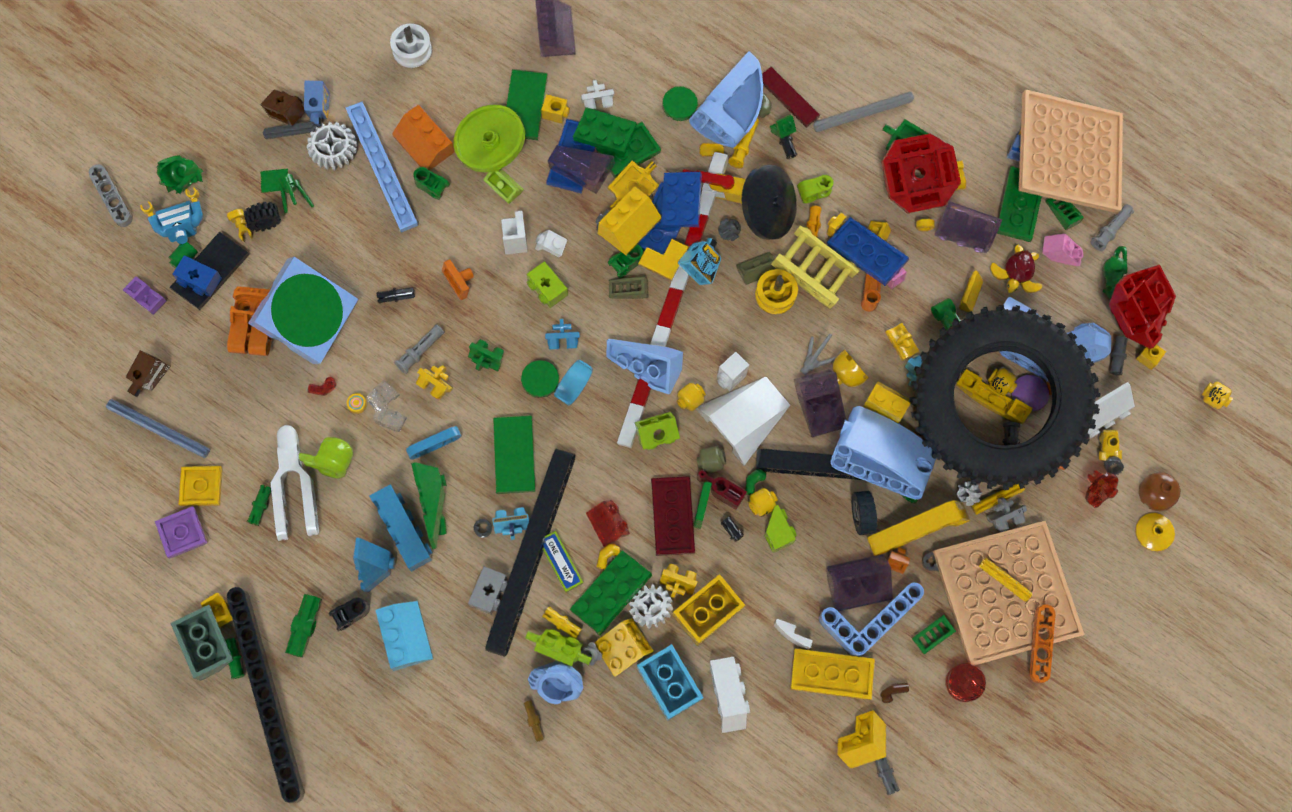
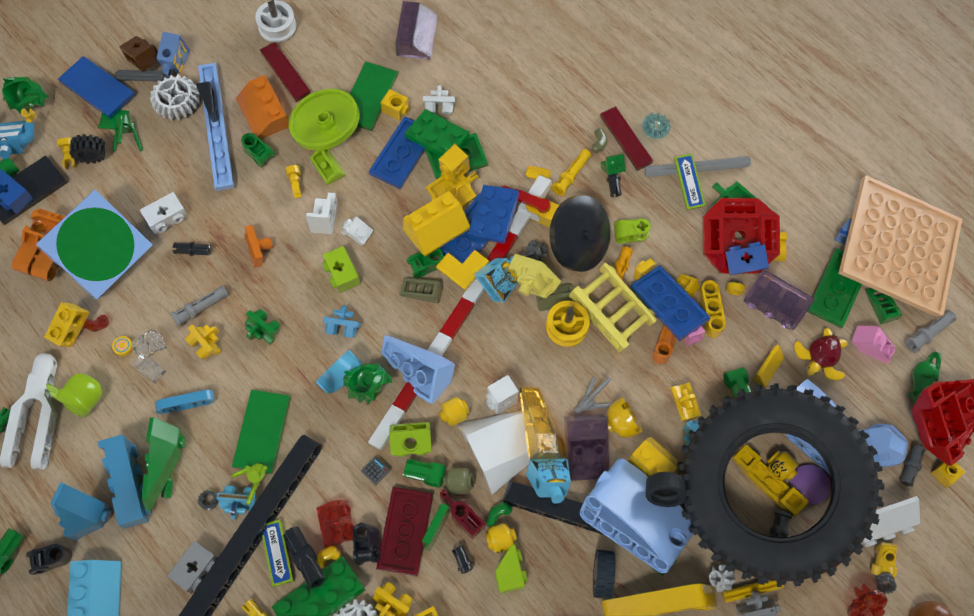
camera: 15 degrees right, 5 degrees down
green tile [521,360,559,398] -> none
clear purple wedge [547,145,615,194] -> none
green tile [662,87,698,121] -> none
light blue panel [689,51,763,148] -> none
none -> yellow brick [44,302,90,347]
none -> blue tile [58,56,135,119]
none -> white brick [140,192,188,235]
none -> black slope [196,81,217,122]
none -> lime plant [231,463,267,505]
none -> dark red tile [260,42,311,102]
none -> black piece [283,526,326,589]
none -> yellow piece [285,165,302,198]
none -> green hair [343,364,392,406]
none -> black piece [352,523,381,565]
none -> dark grey tile [361,456,390,486]
none -> green piece [403,459,446,488]
none -> yellow brick [439,144,470,184]
none -> light yellow brick [508,254,561,299]
none -> clear yellow wedge [519,387,568,460]
none -> medium azure torso [526,459,571,503]
none -> clear light blue gear [642,112,671,138]
none -> black tyre [645,472,687,507]
none -> tile [674,154,705,211]
none -> yellow beam [698,280,726,338]
none -> blue brick [725,242,769,276]

